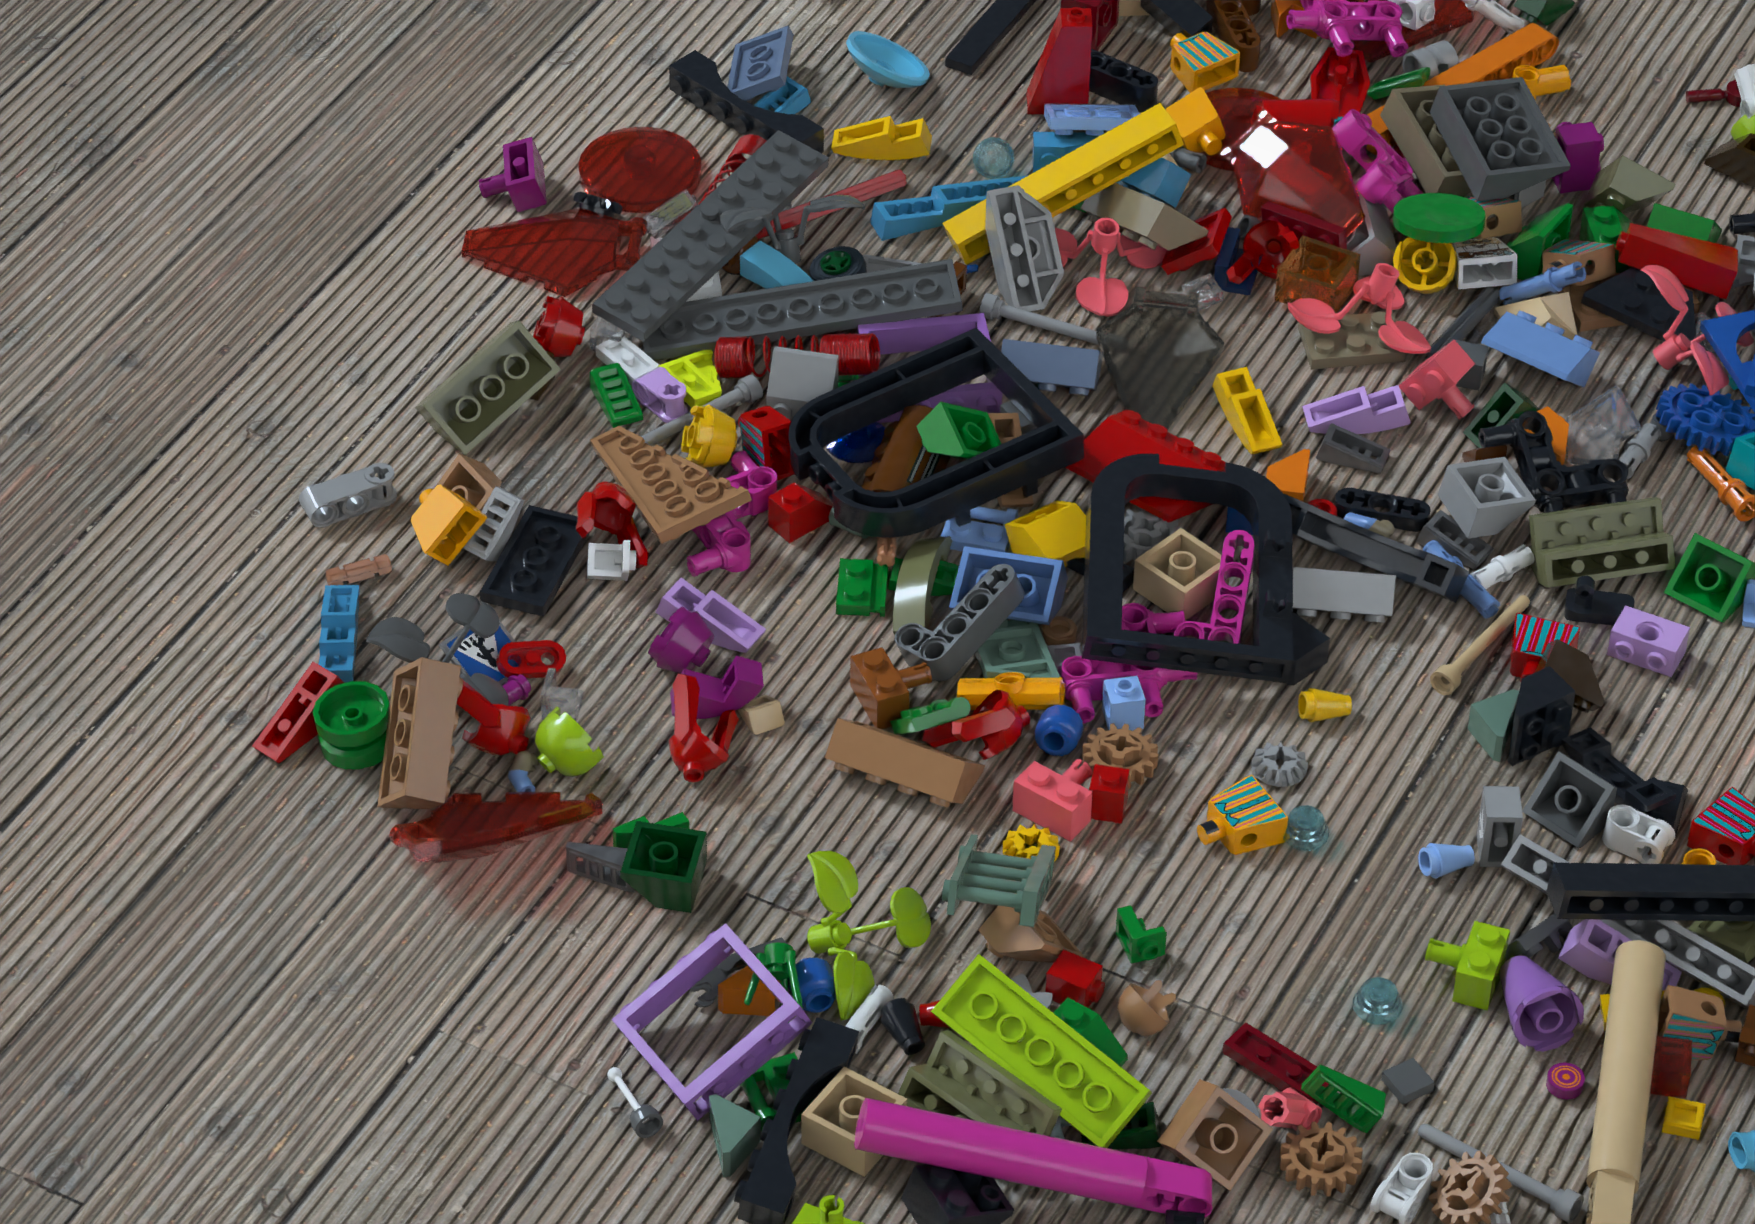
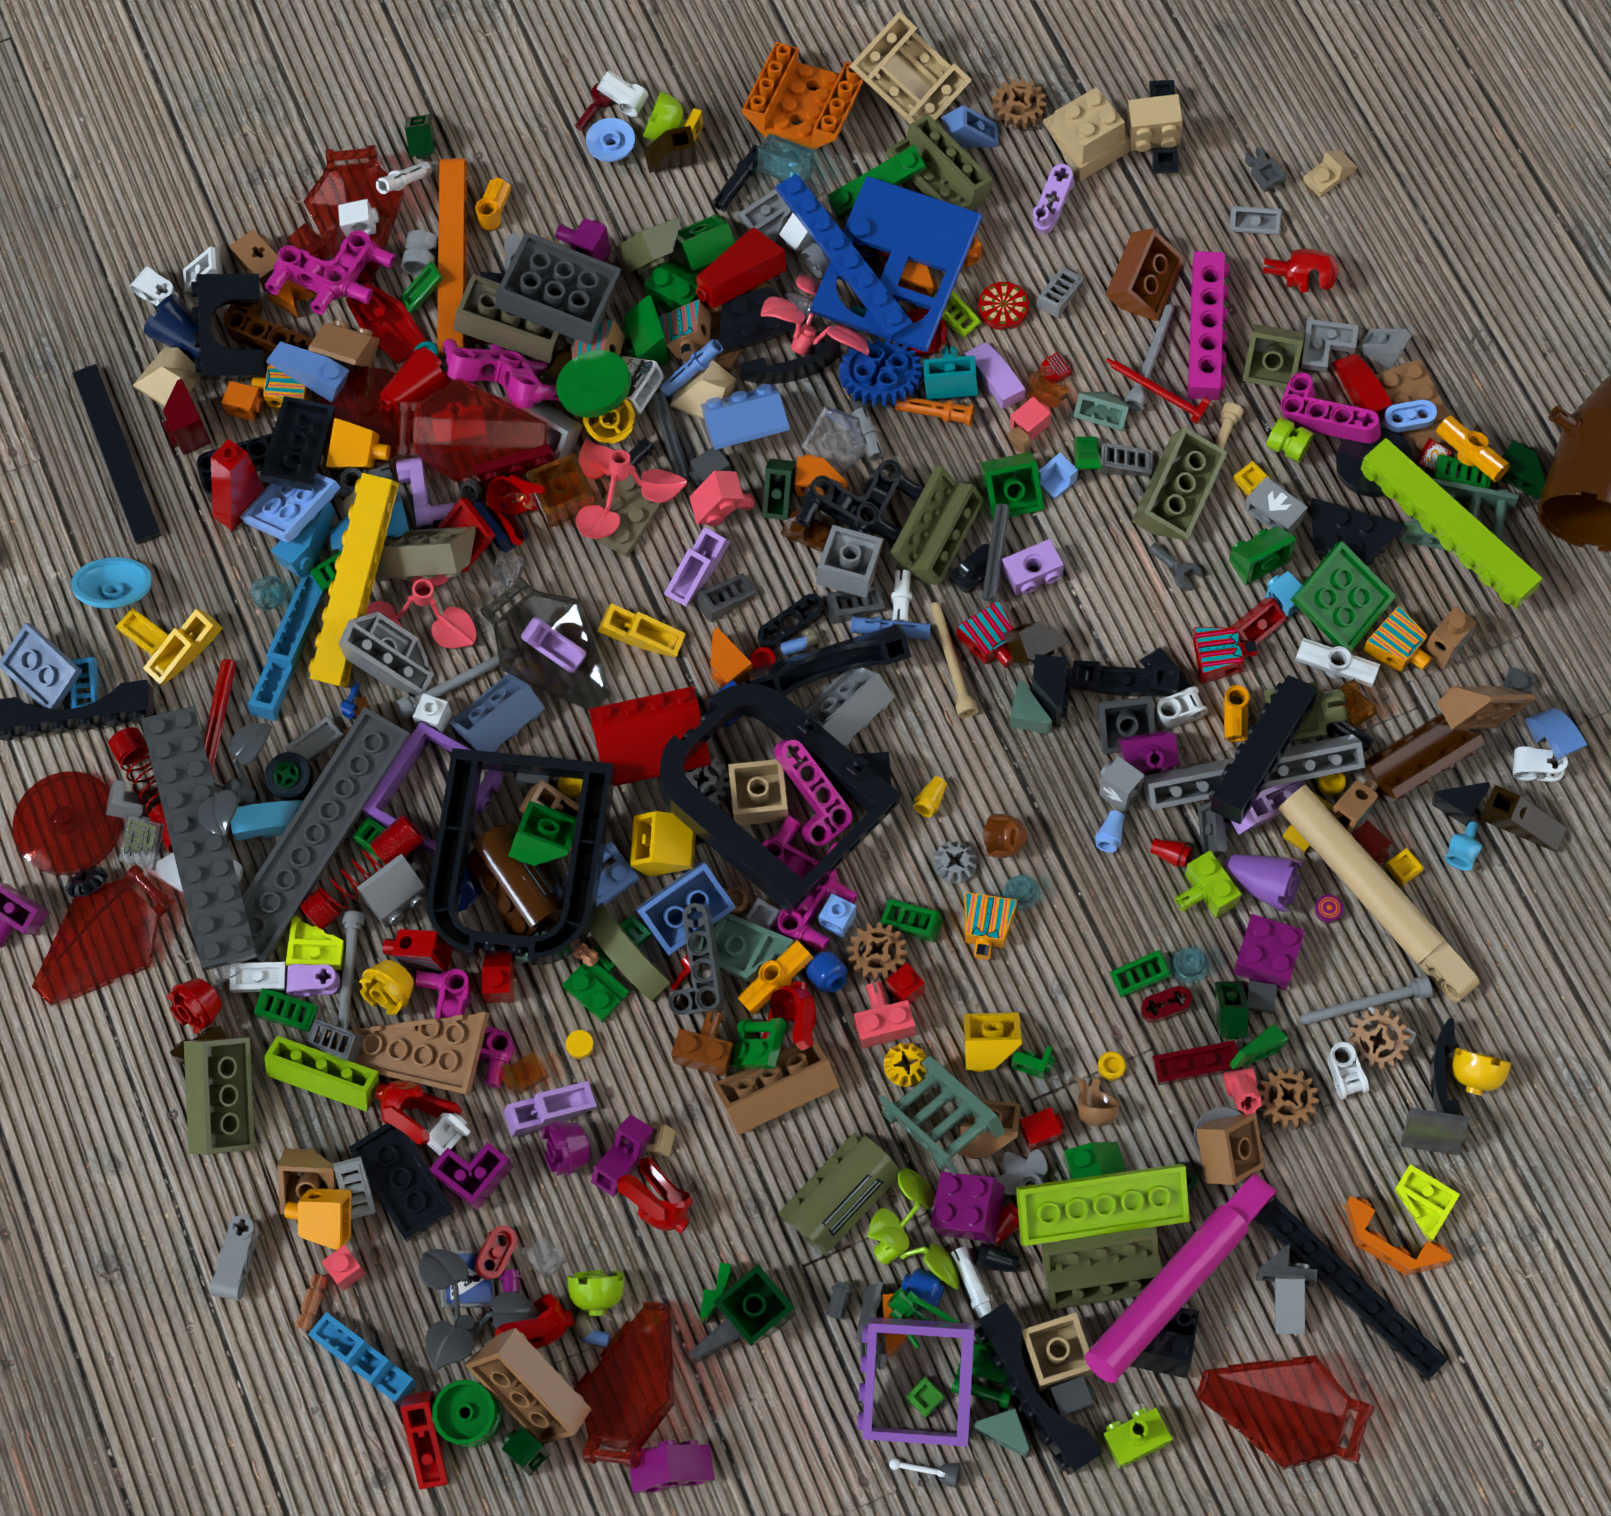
camera: 45 degrees left, 25 degrees up
none -> light grey panel [106,780,144,821]
none -> yellow tile [115,608,168,656]
none -> orange brick [221,381,265,421]
none -> black plate [260,396,335,491]
none -> lime brick [264,1036,379,1112]
none -> medium blue slope [266,341,349,403]
none -> flat silver slope [306,1019,365,1063]
none -> medium nougat slope [308,320,380,368]
none -> coral brick [321,1244,366,1291]
none -> lavender beam [396,457,455,526]
none -> white brick [413,693,452,734]
none -> magenta brick [429,1142,513,1211]
none -> clear orange bracket [501,1052,549,1094]
none -> dark green slope [502,1427,550,1476]
none -> lavender animal [521,617,586,673]
none -> yellow tile [565,1030,594,1059]
none -> light blue dish [586,118,635,162]
none -> magenta brick [628,1440,715,1493]
none -> black pin [629,438,655,468]
none -> black slope [740,340,841,384]
none -> olive brick [778,1132,900,1256]
none -> dark grey pin [826,1281,854,1320]
none -> green slope [880,899,943,943]
none -> bright green tile [905,1376,946,1419]
none -> magenta brick [930,1172,1005,1242]
none -> yellow slope [964,1012,1022,1072]
none -> dark grey axle [982,504,1009,602]
none -> dark orange hair [983,814,1027,858]
none -> dark grey brick [1049,1376,1096,1418]
none -> yellow tile [1097,1051,1126,1081]
none -> green slope [1110,949,1173,998]
none -> magenta brick [1118,730,1180,775]
none -> dark red beam [1140,986,1192,1023]
none -> red cone [1150,838,1193,868]
none -> dark green slope [1215,981,1249,1040]
none -> magenta brick [1233,914,1305,991]

